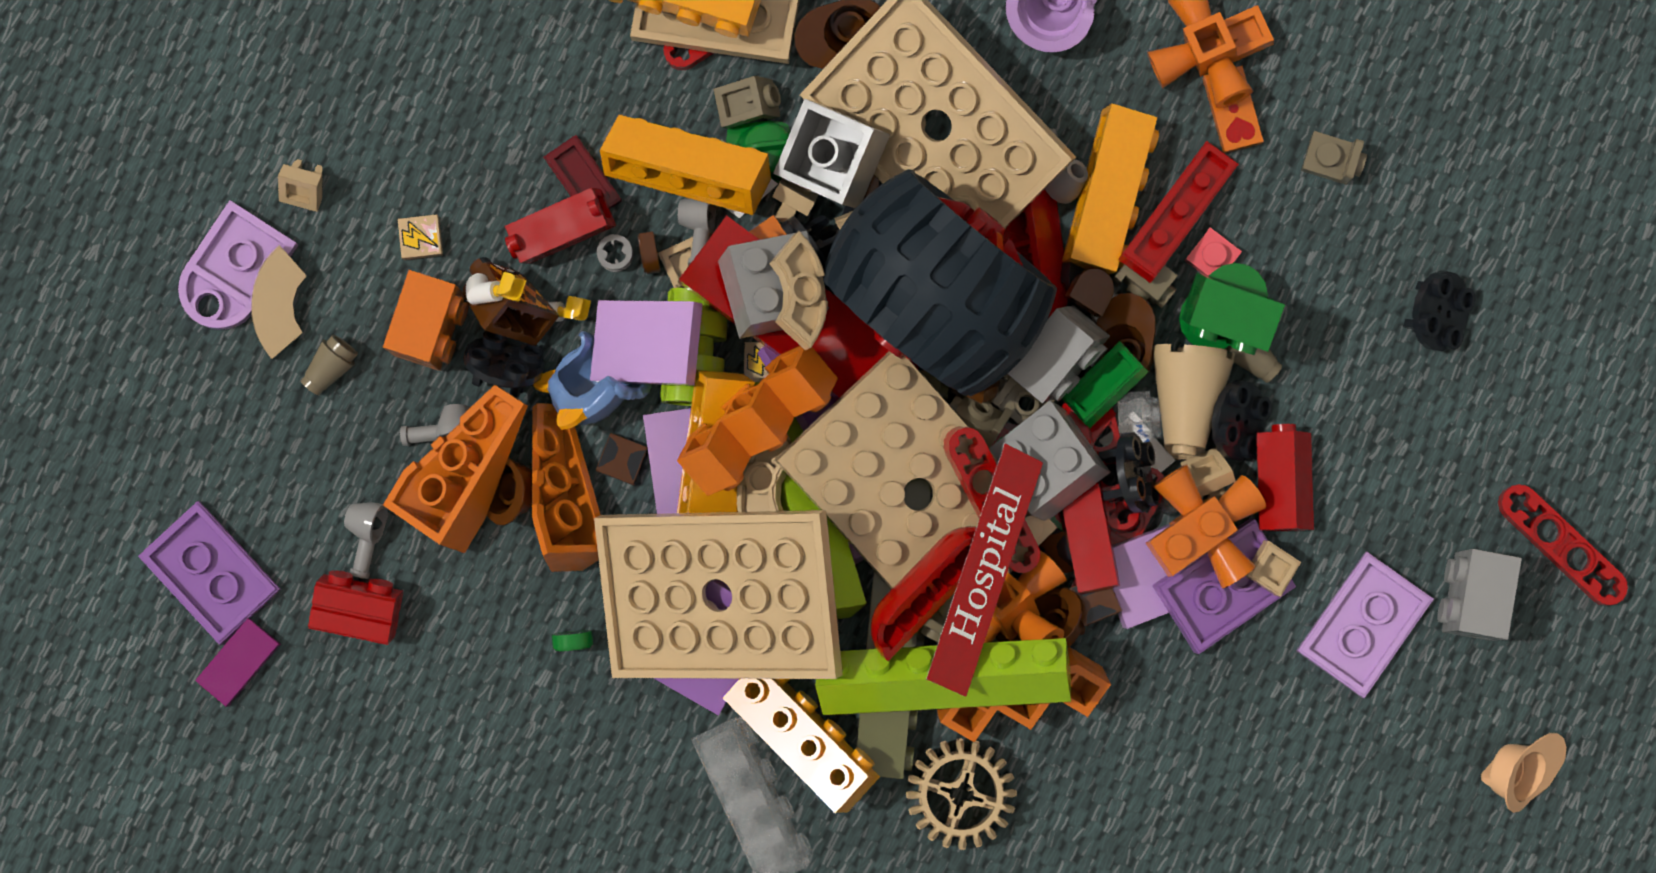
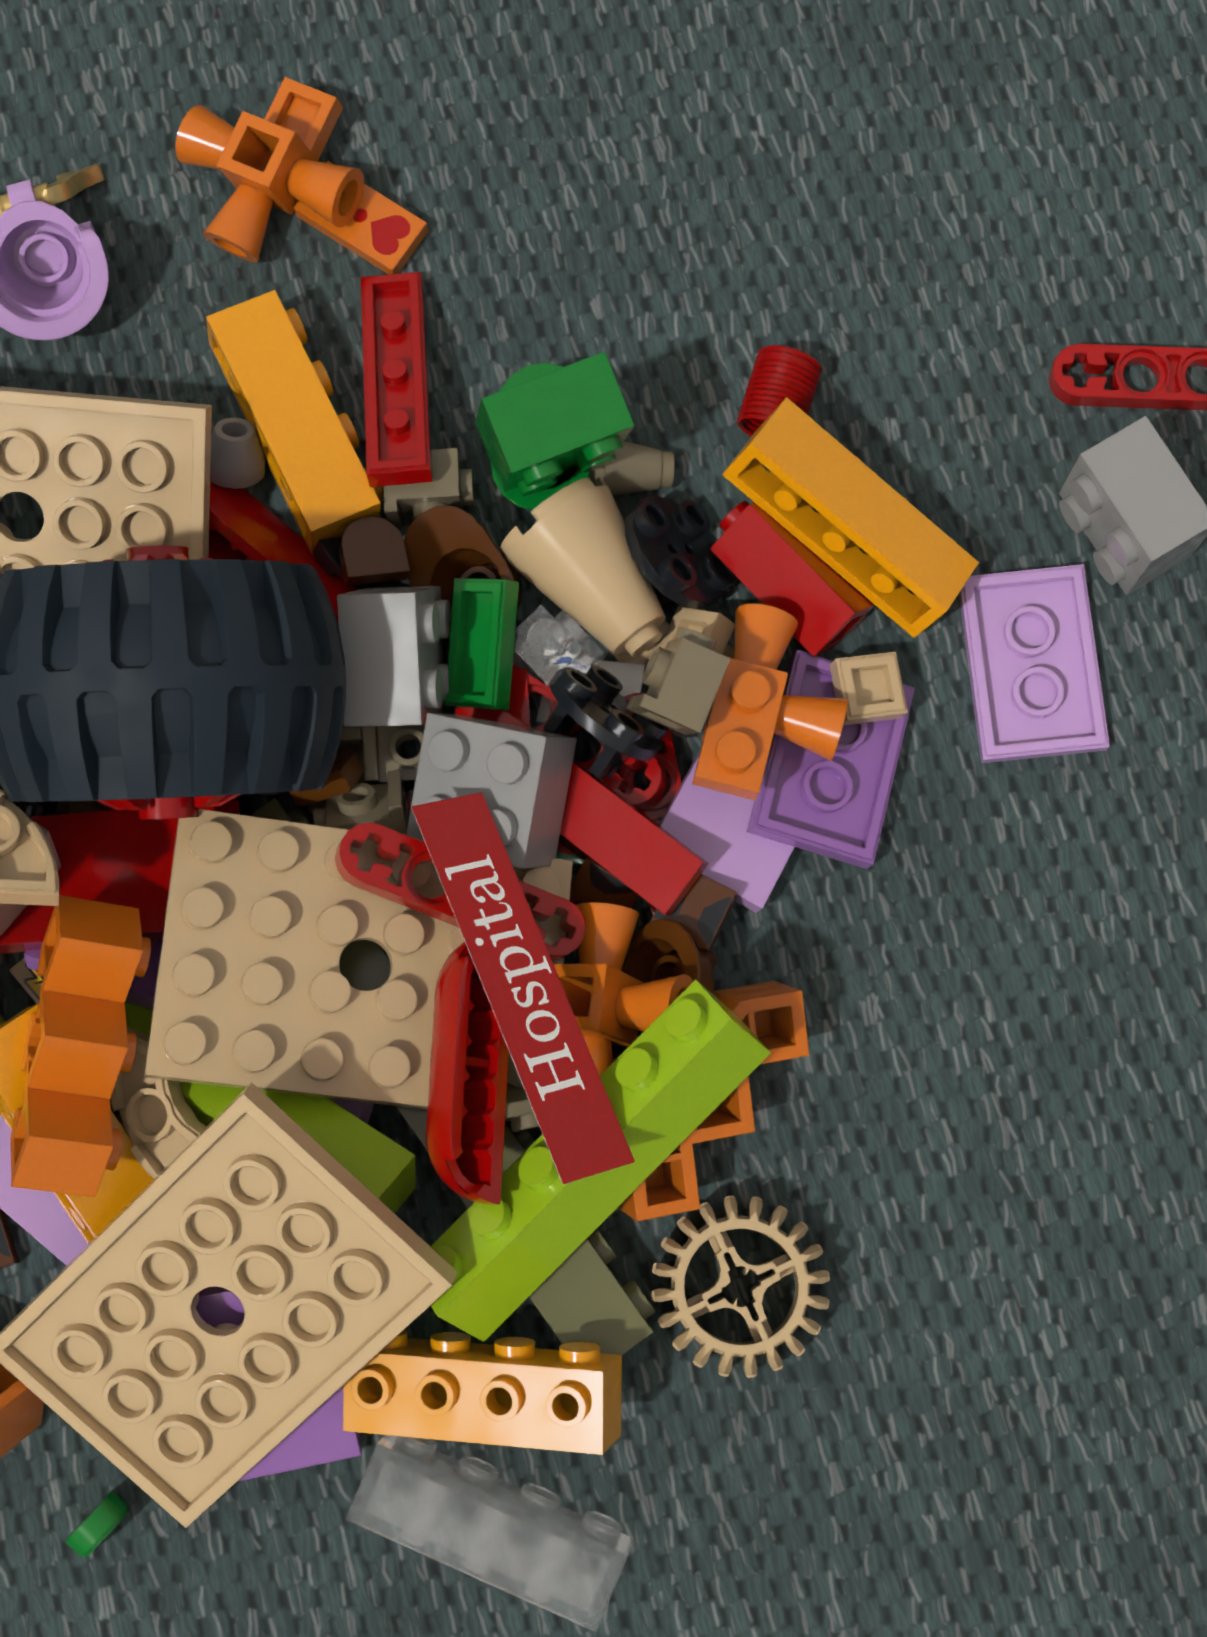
camera: 35 degrees left, 5 degrees down
coral plate [1184,227,1242,276] -> none
dark tan bracket [1301,131,1367,185] -> none
black plate [1403,271,1476,352] -> none
none -> dark tan brick [626,627,731,735]
none -> light orange brick [722,397,979,638]
none -> red piece [736,345,822,437]

